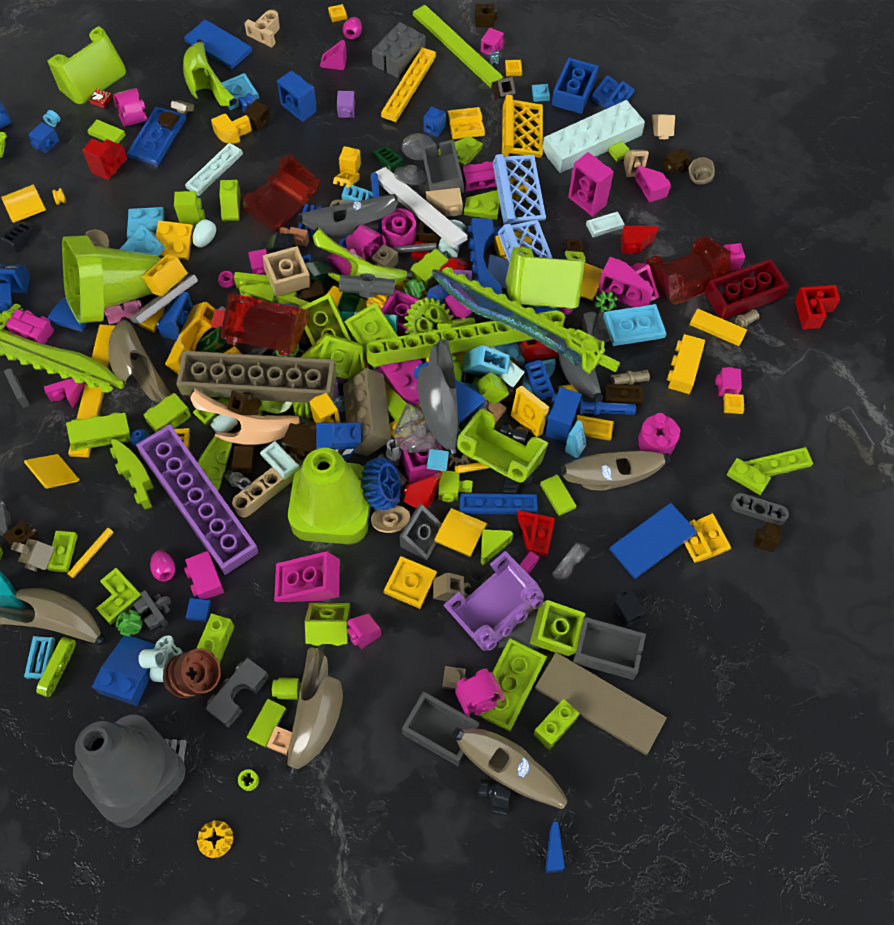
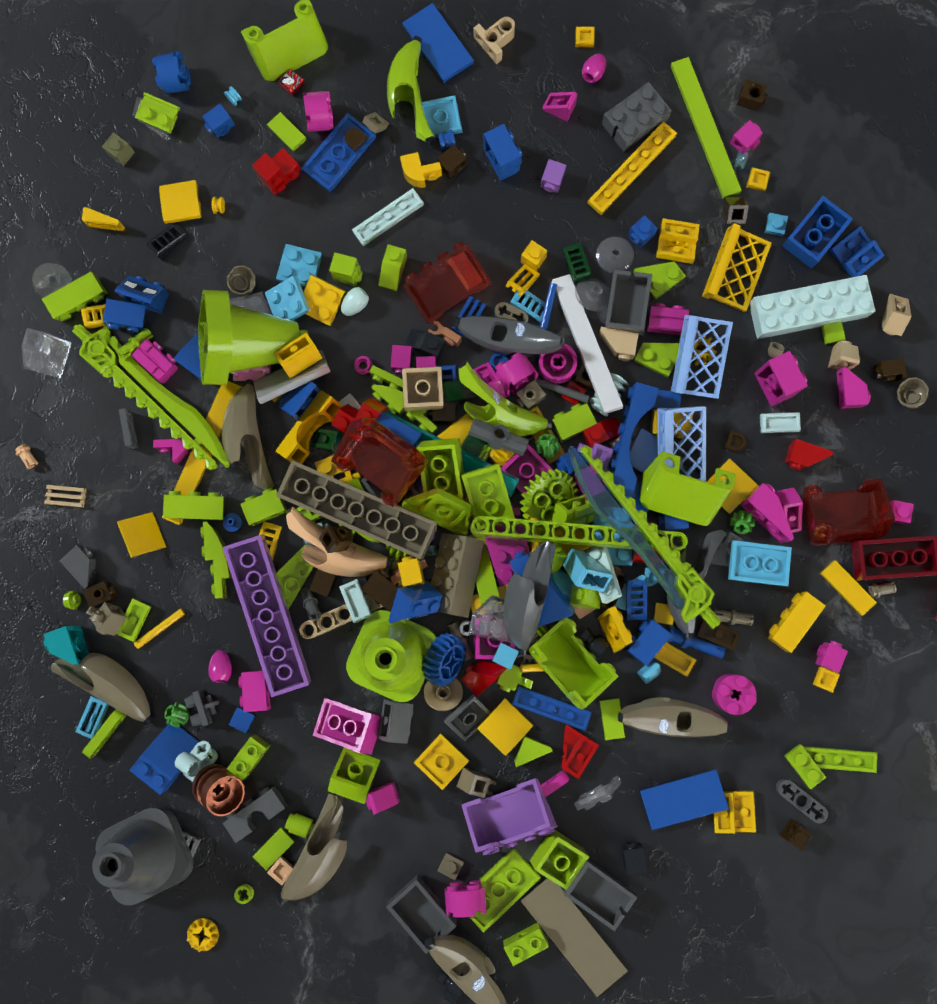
camera: 30 degrees right, 20 degrees up
lime plate [96,568,142,625] -> none
none -> dark grey brick [377,699,414,743]

